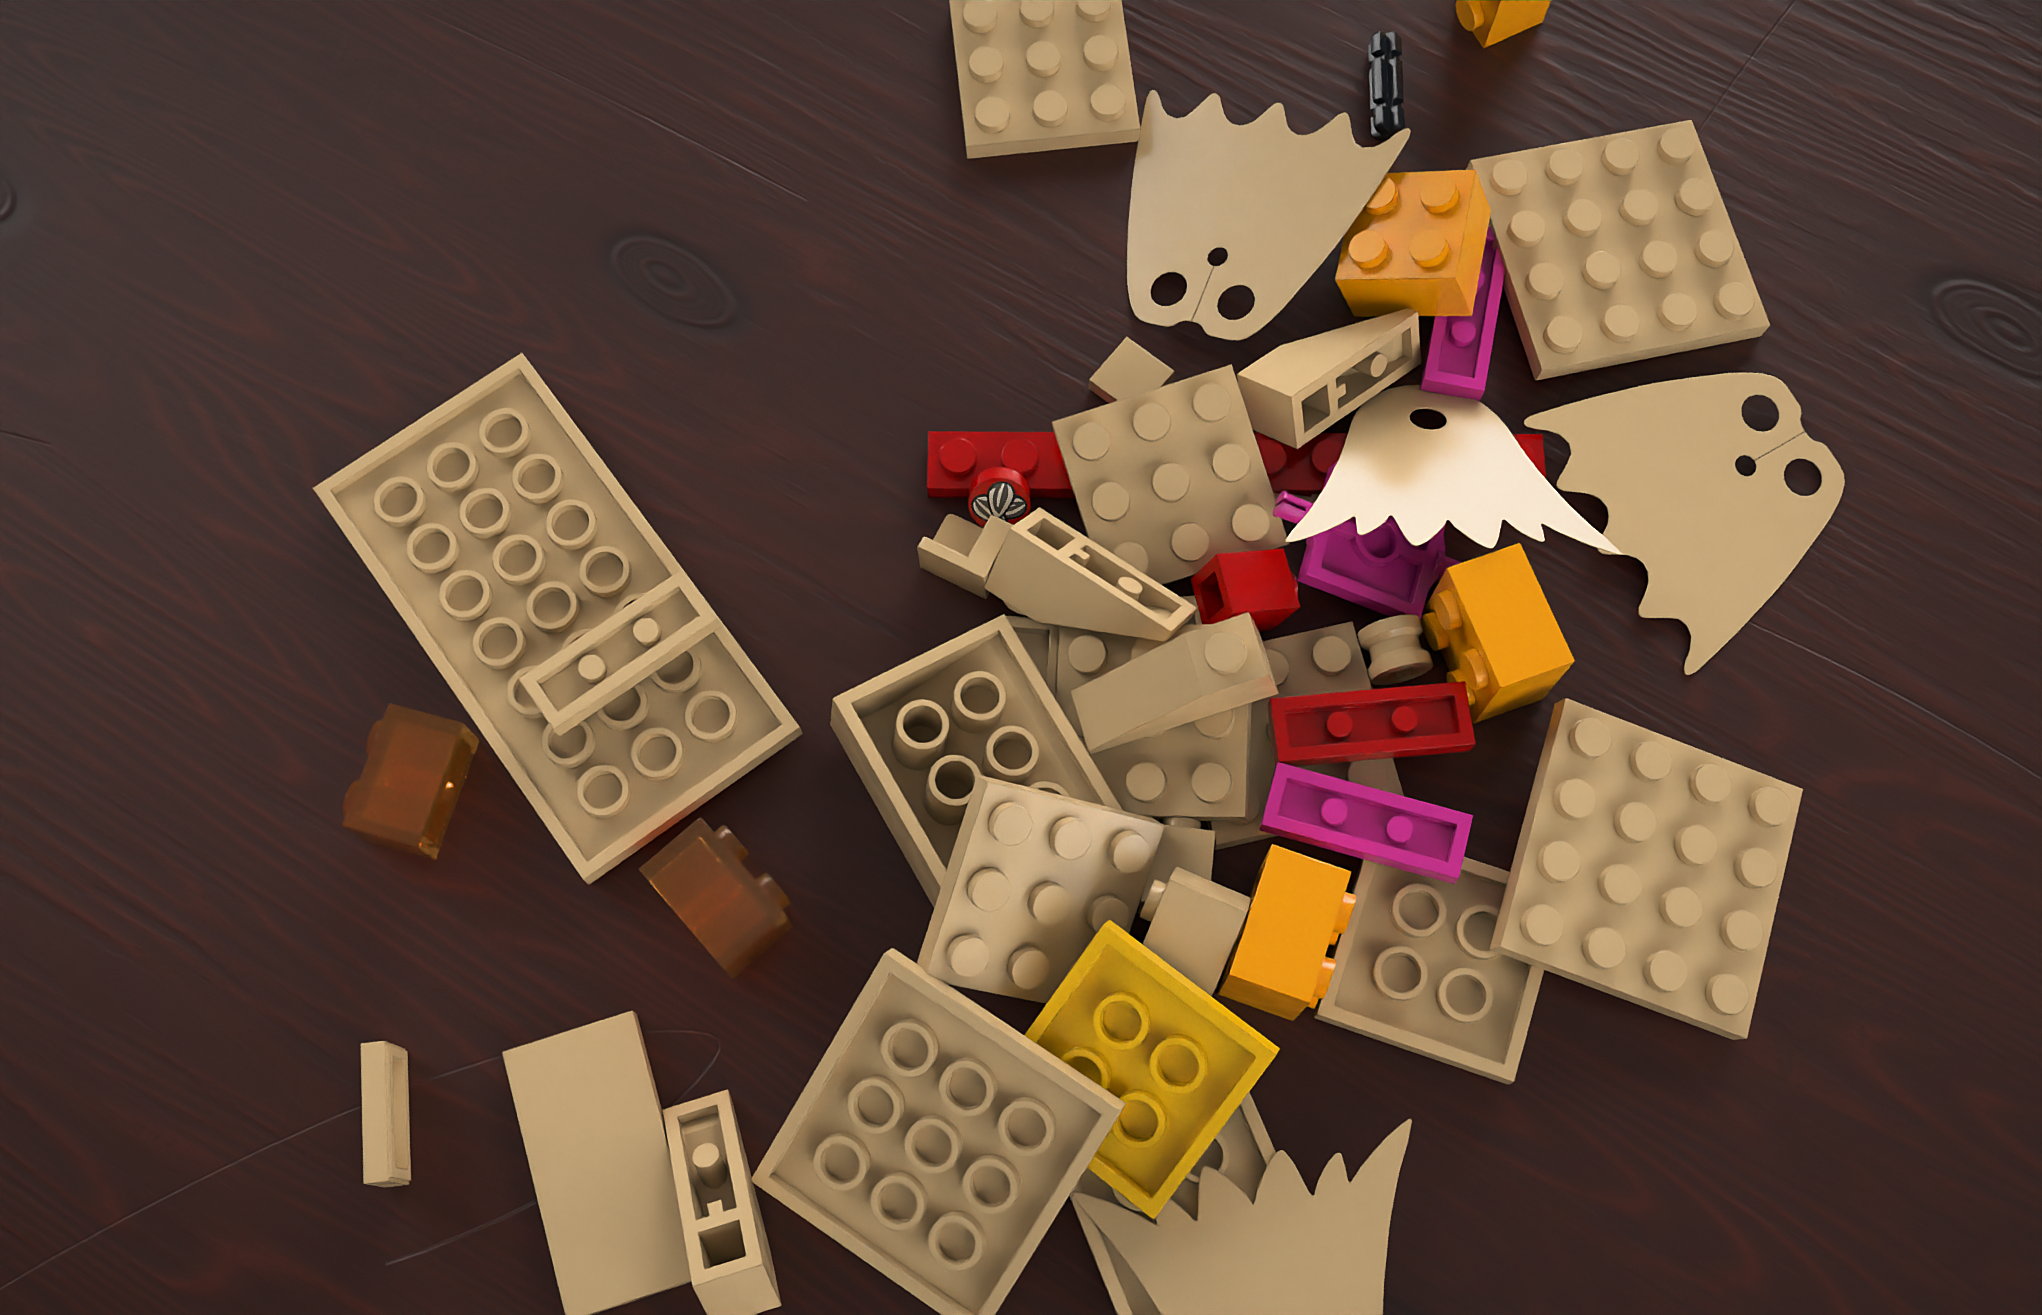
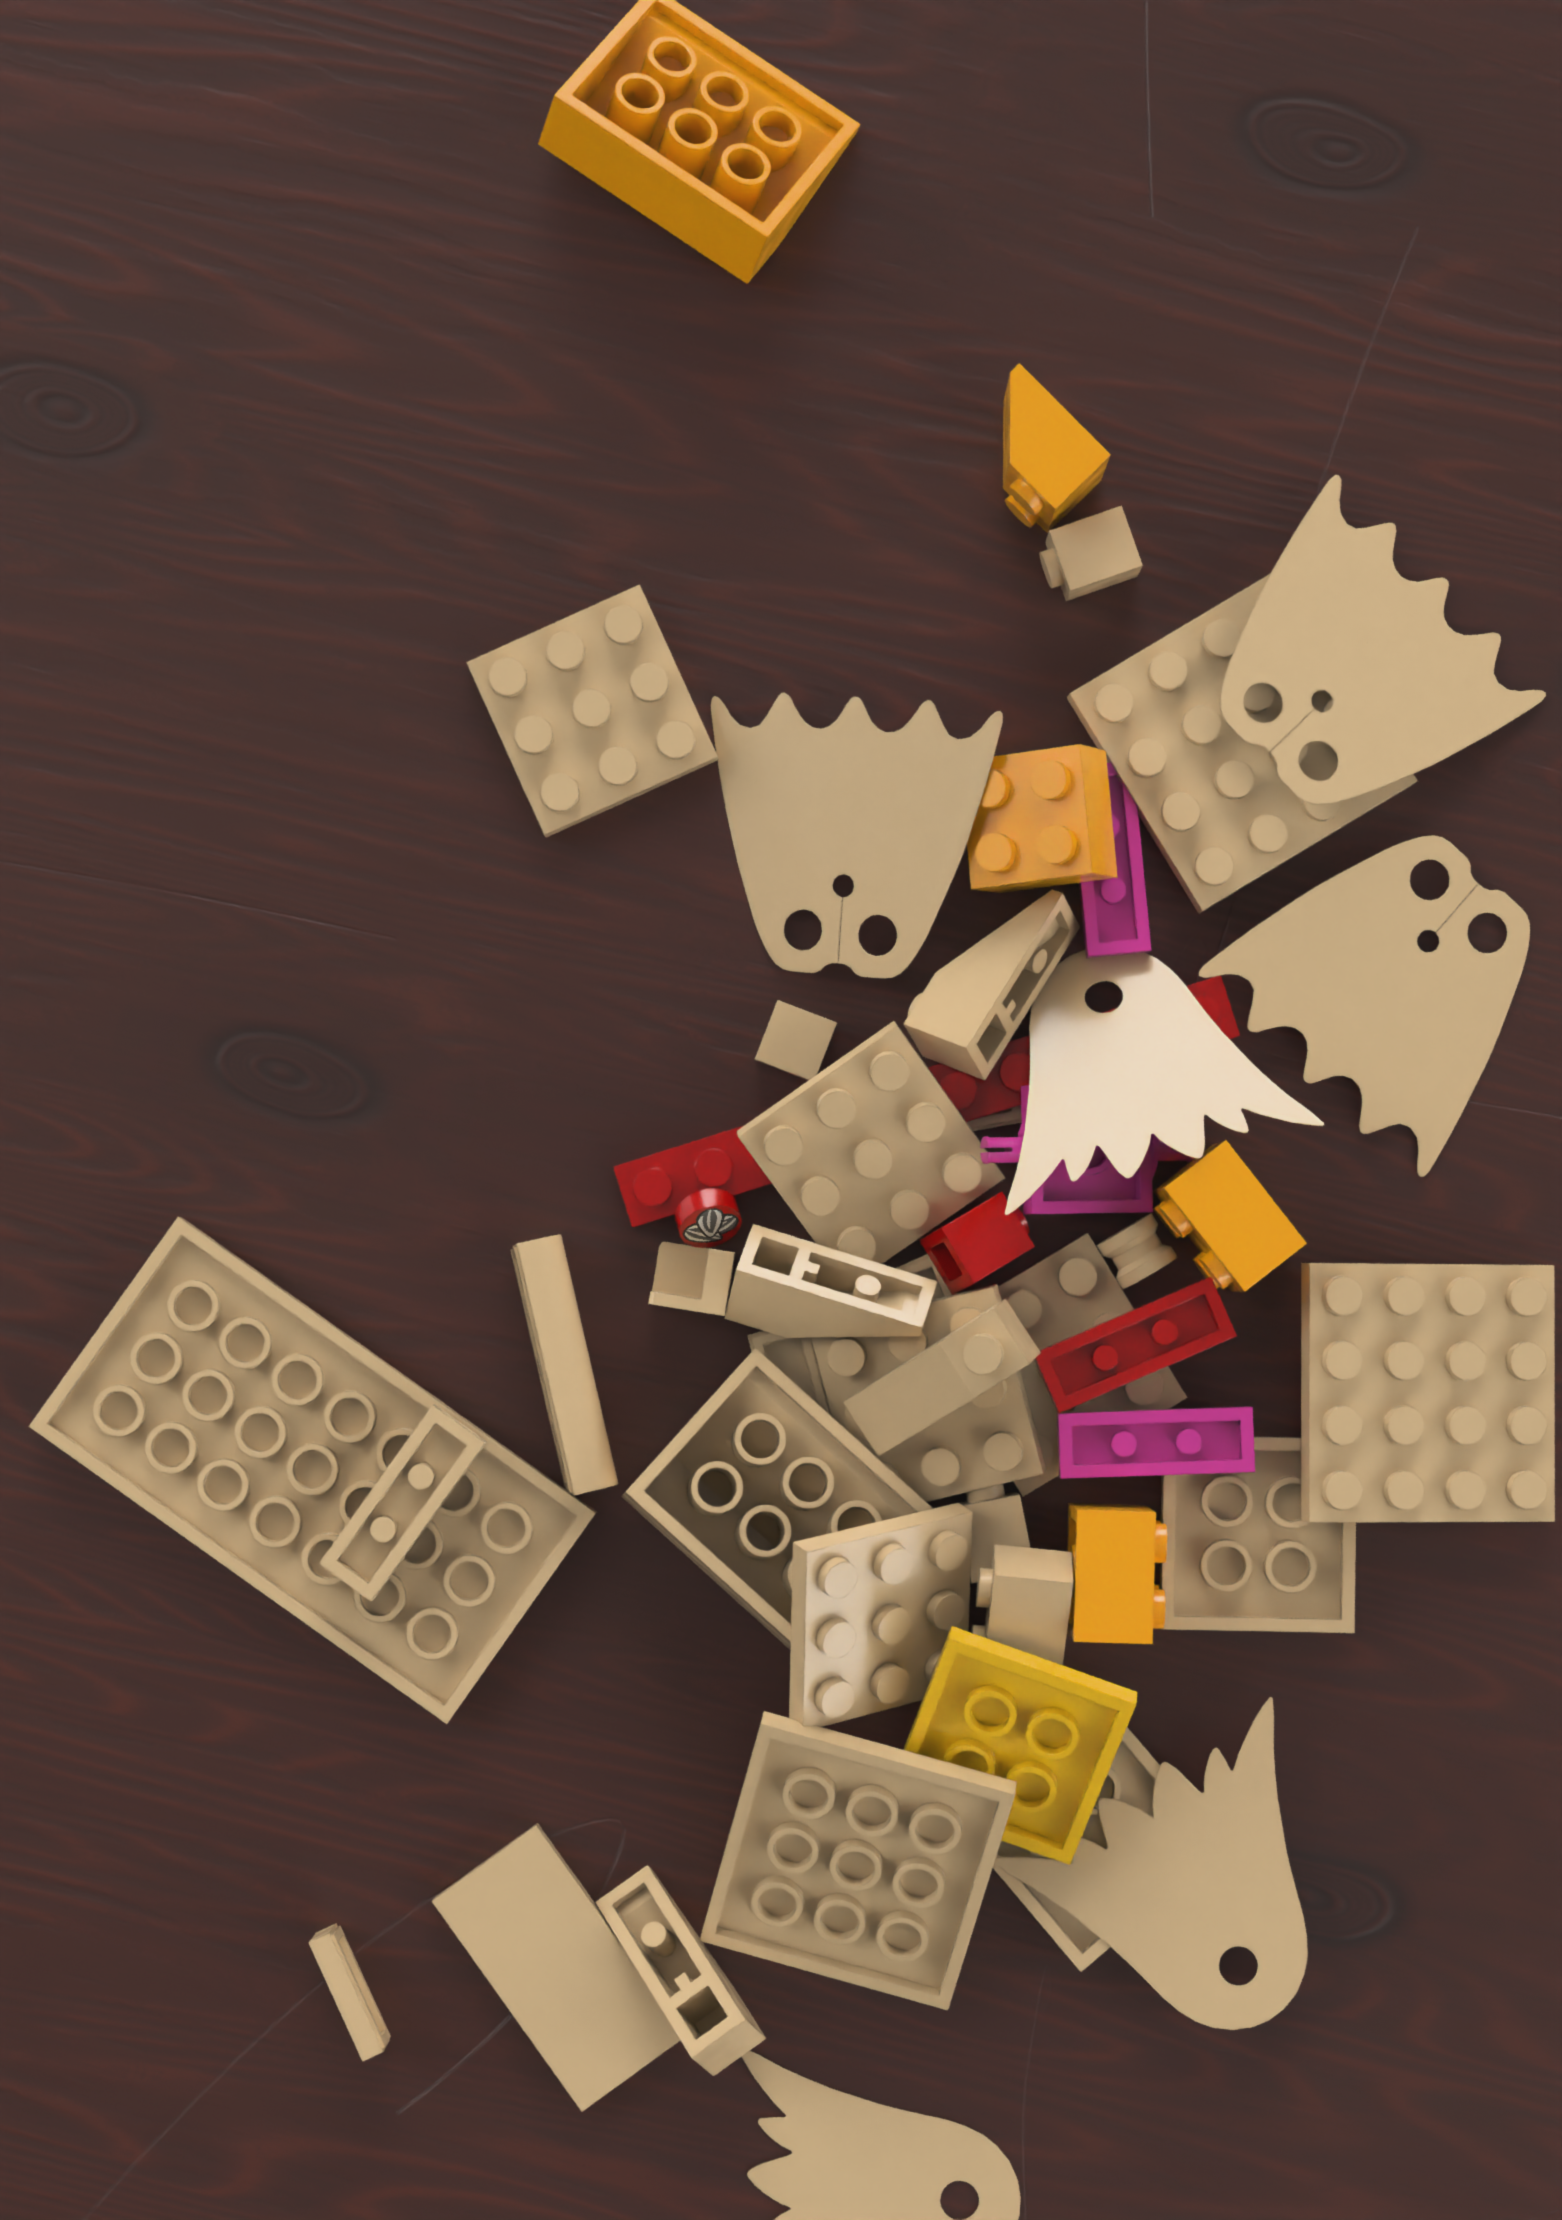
camera: 15 degrees left, 15 degrees up
clear orange brick [342,703,479,860] -> none
clear orange brick [639,817,793,978] -> none
black axle [1368,31,1405,141] -> none
none -> tan brick [510,1234,618,1496]
none -> tan brick [1039,506,1143,601]
none -> tan piece [1220,475,1546,804]

